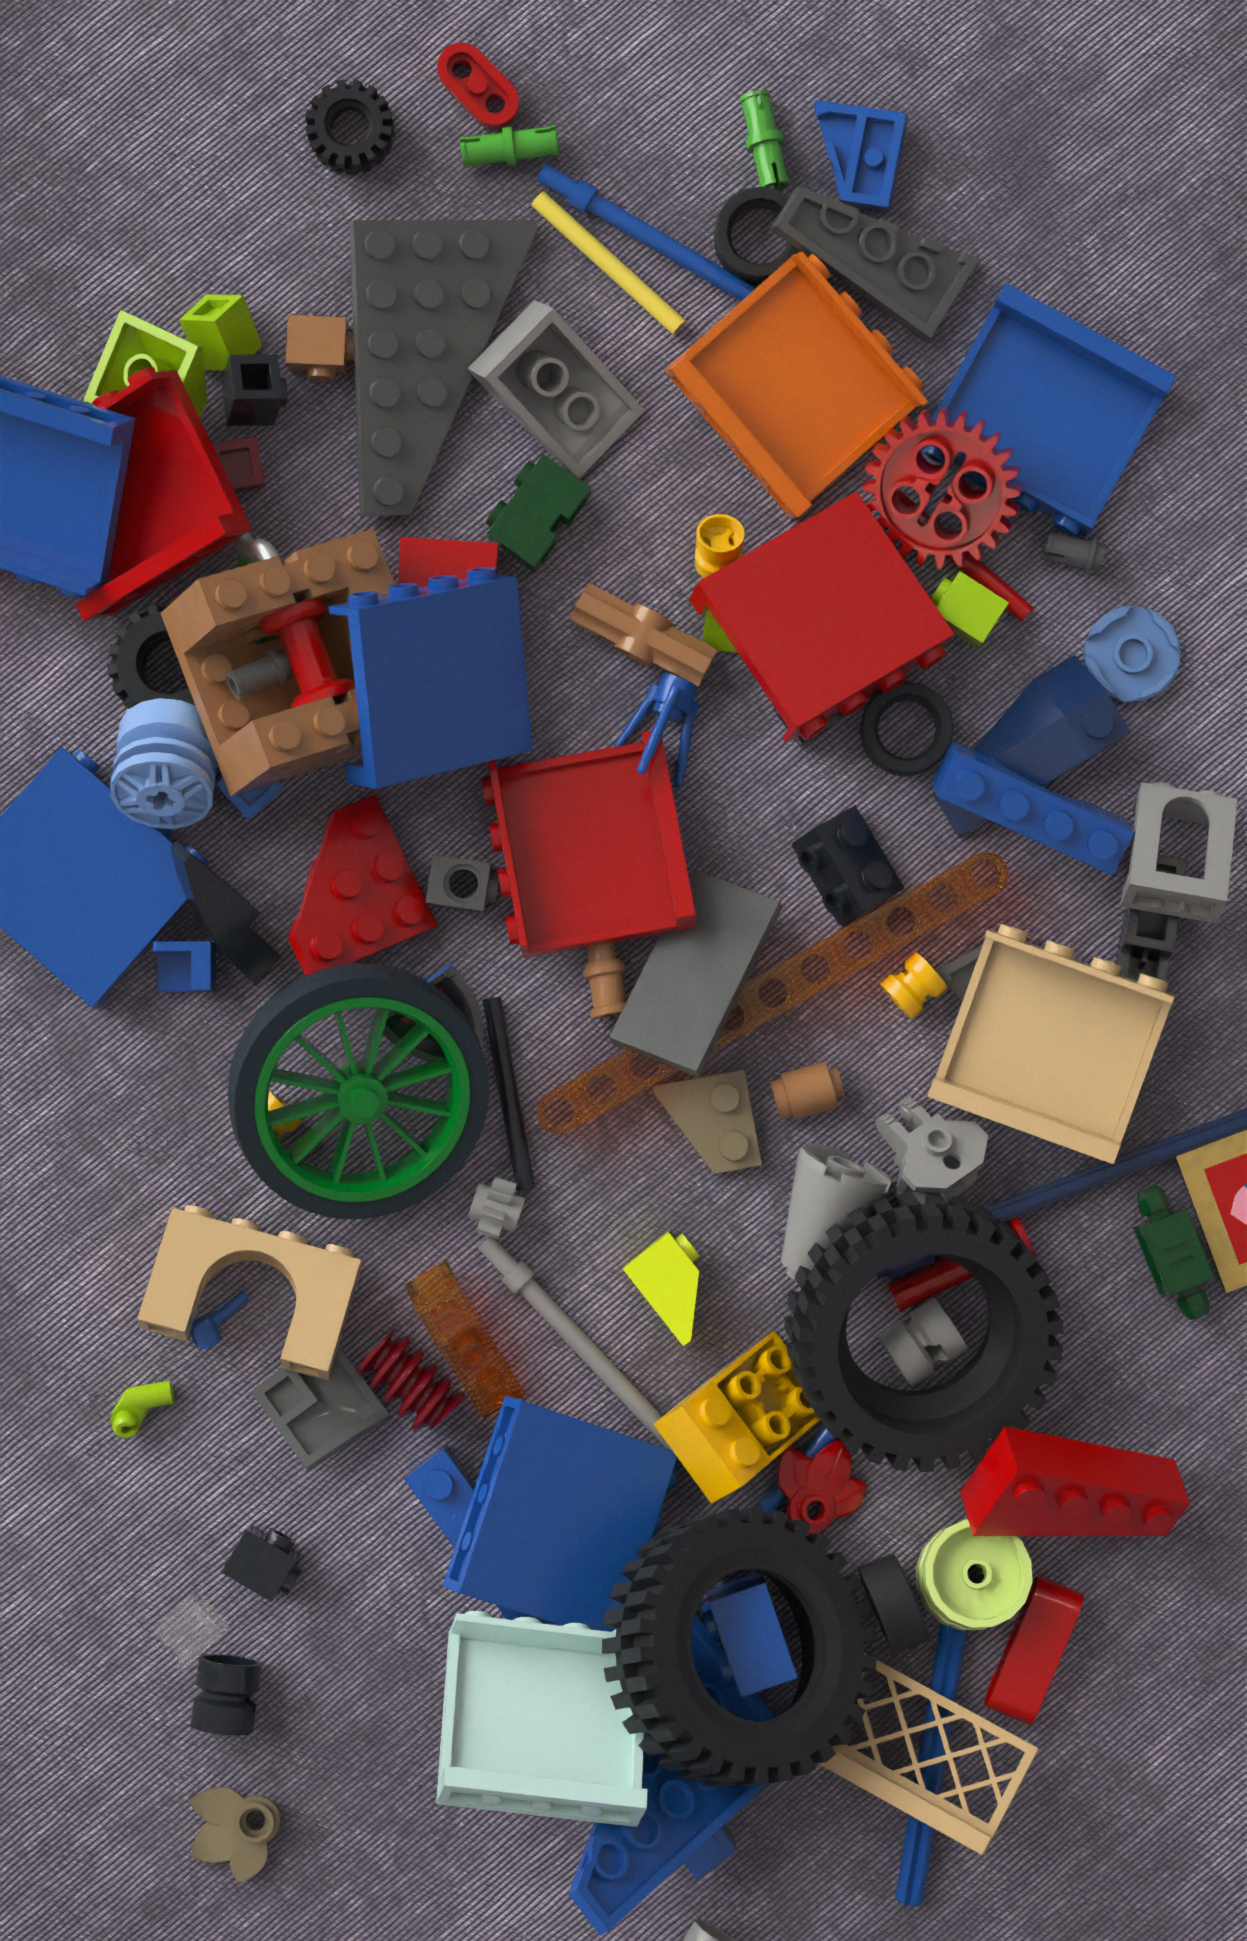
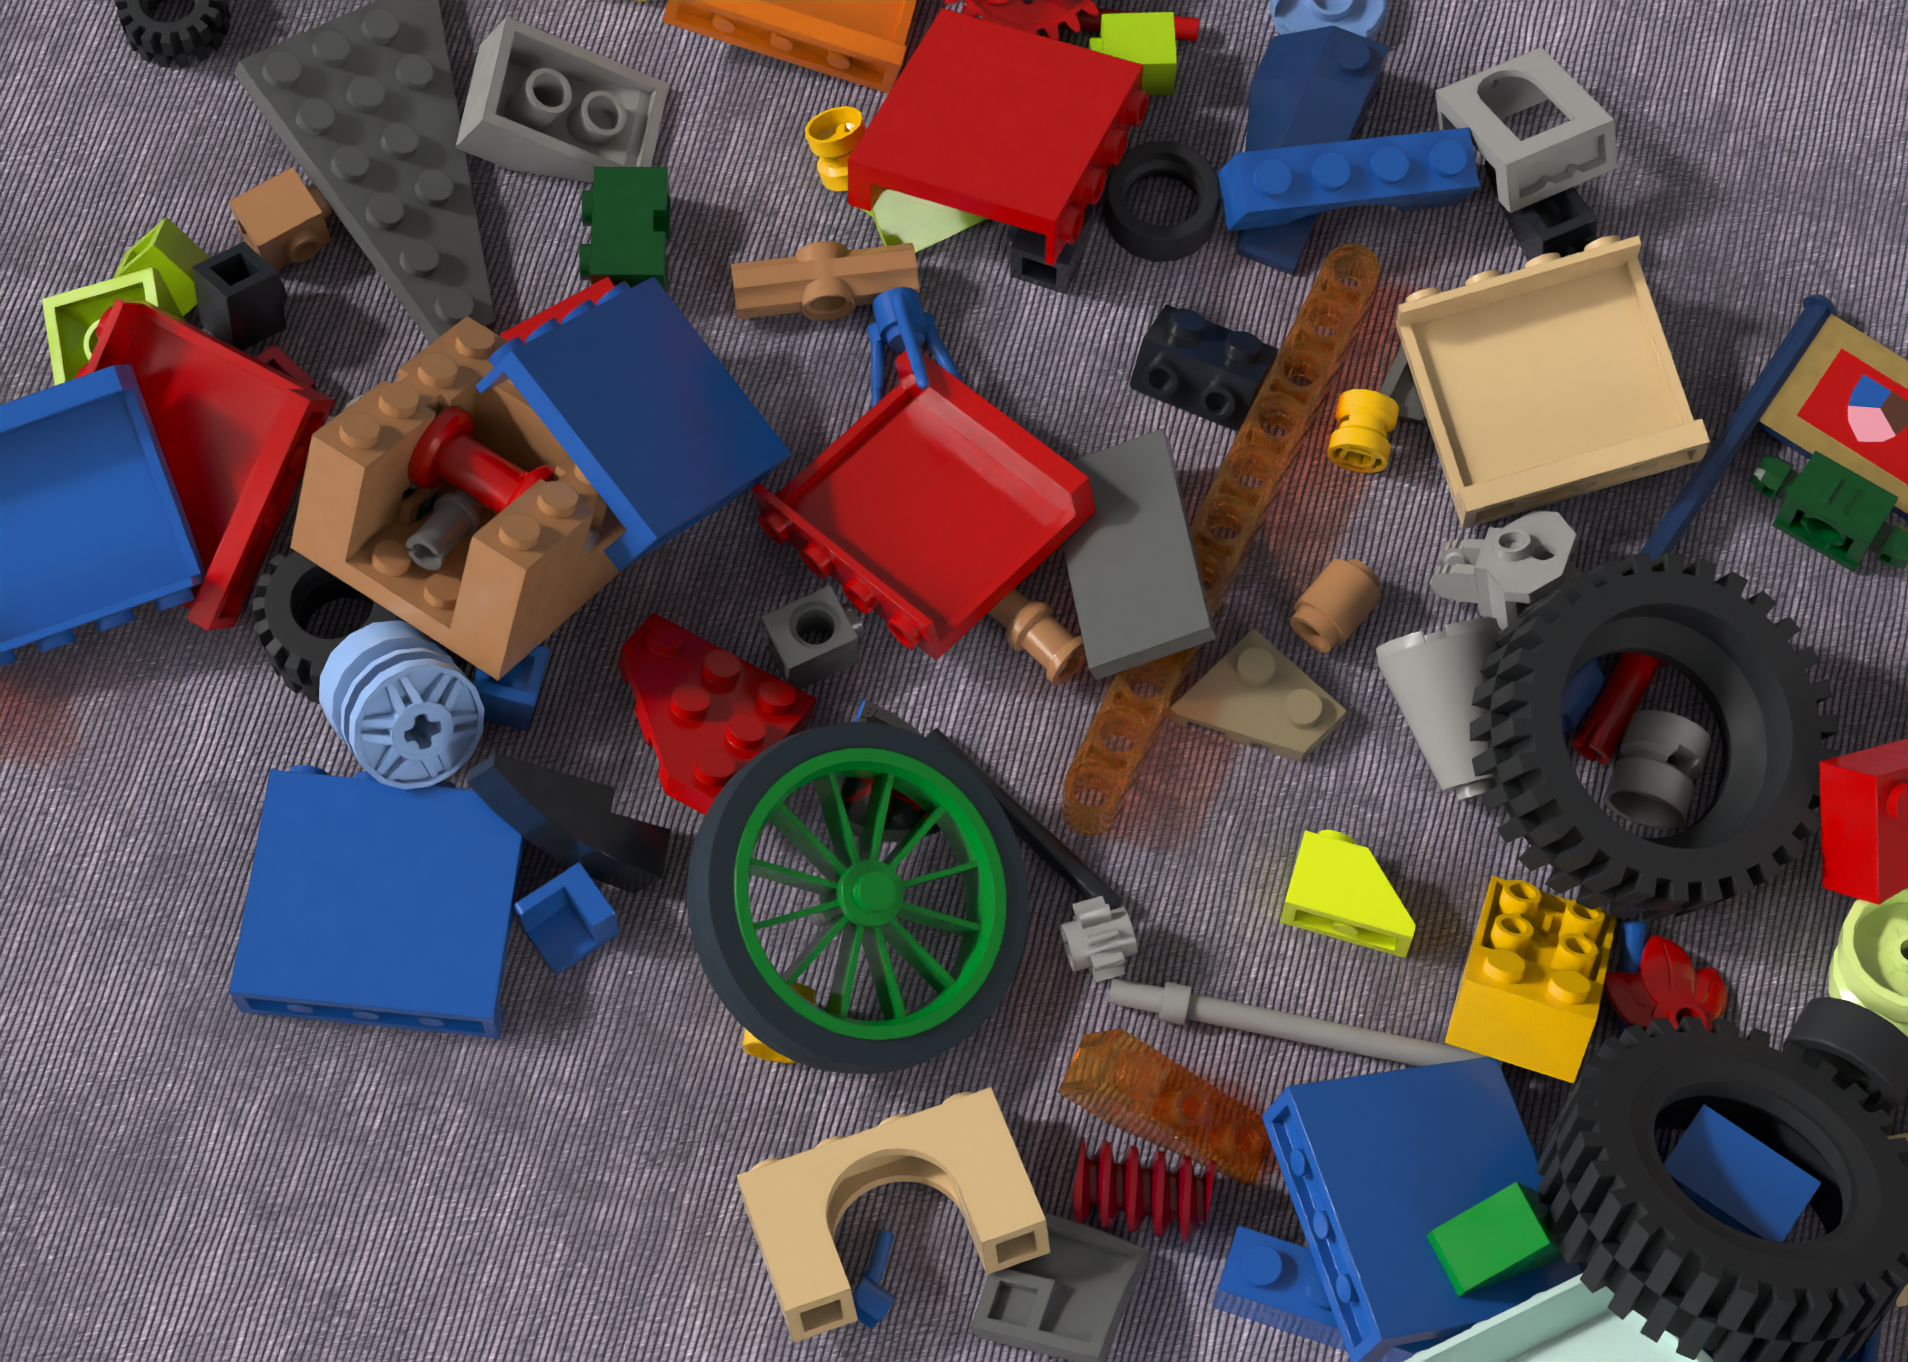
camera: 40 degrees left, 20 degrees down
none -> green slope [1427,1182,1564,1297]

